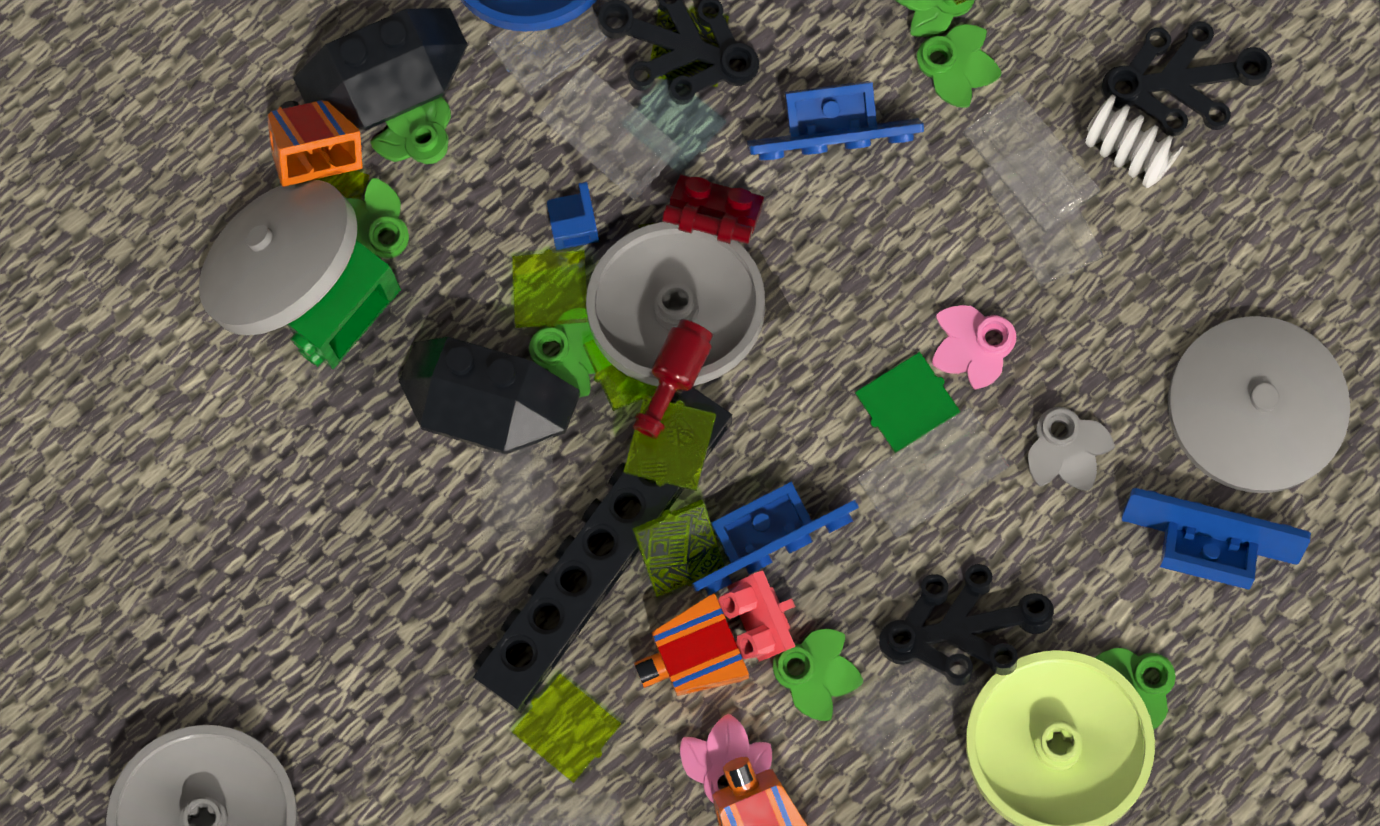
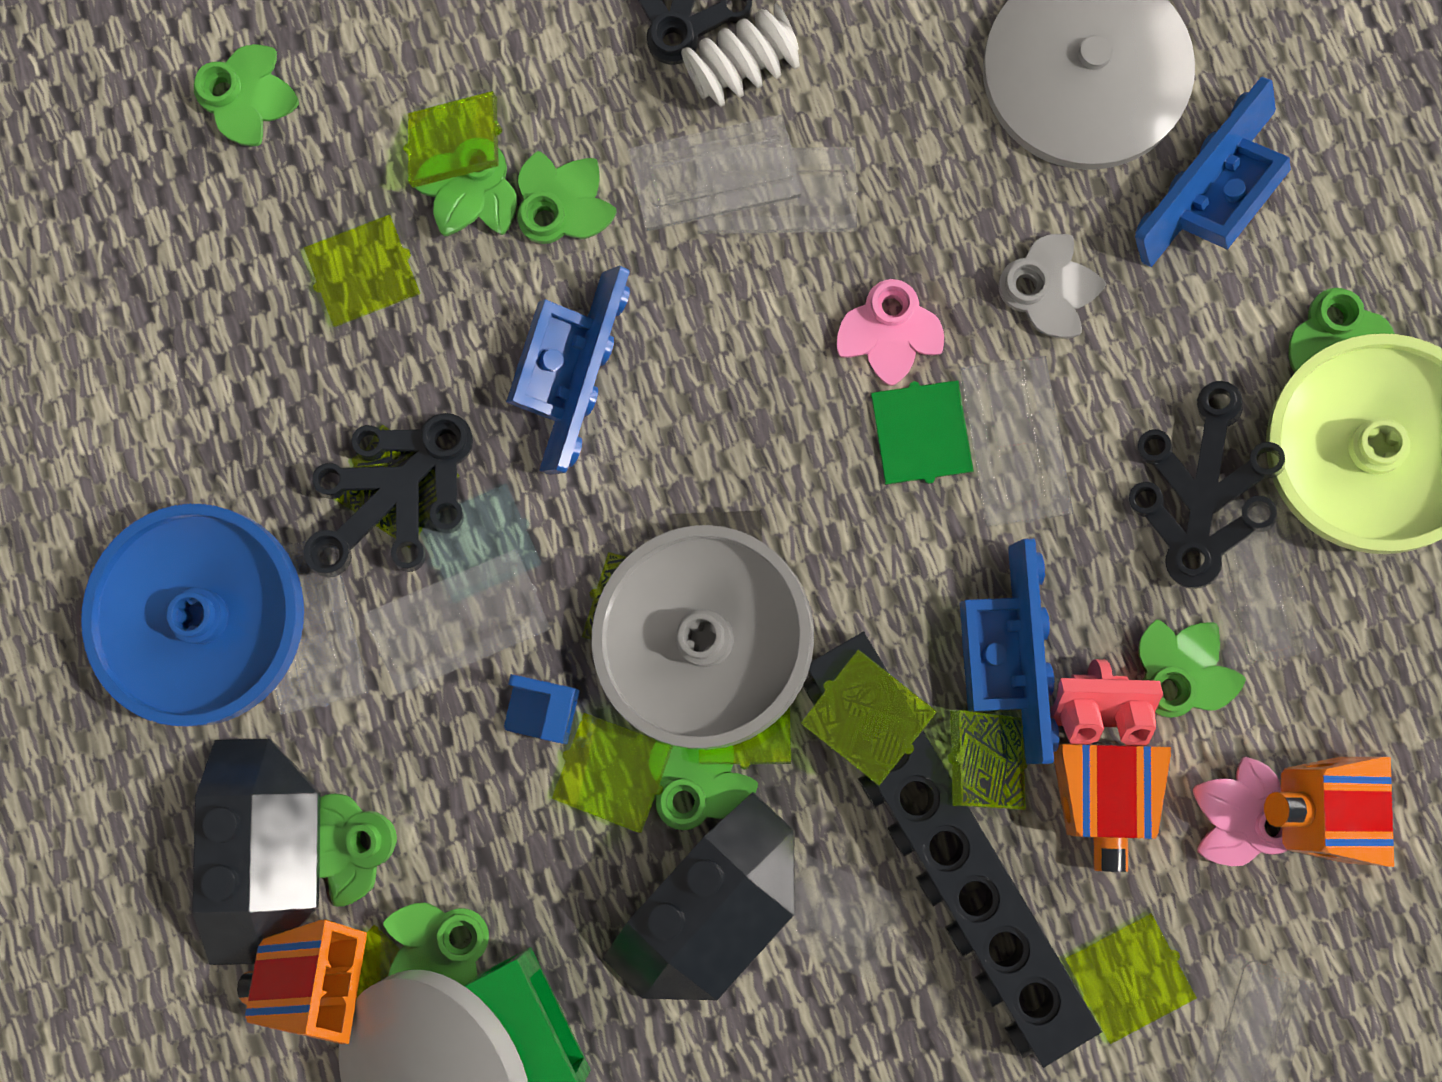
camera: 65 degrees left, 5 degrees up
dark red piece [633,319,713,439] -> none
dark red plate [662,174,765,244] -> none

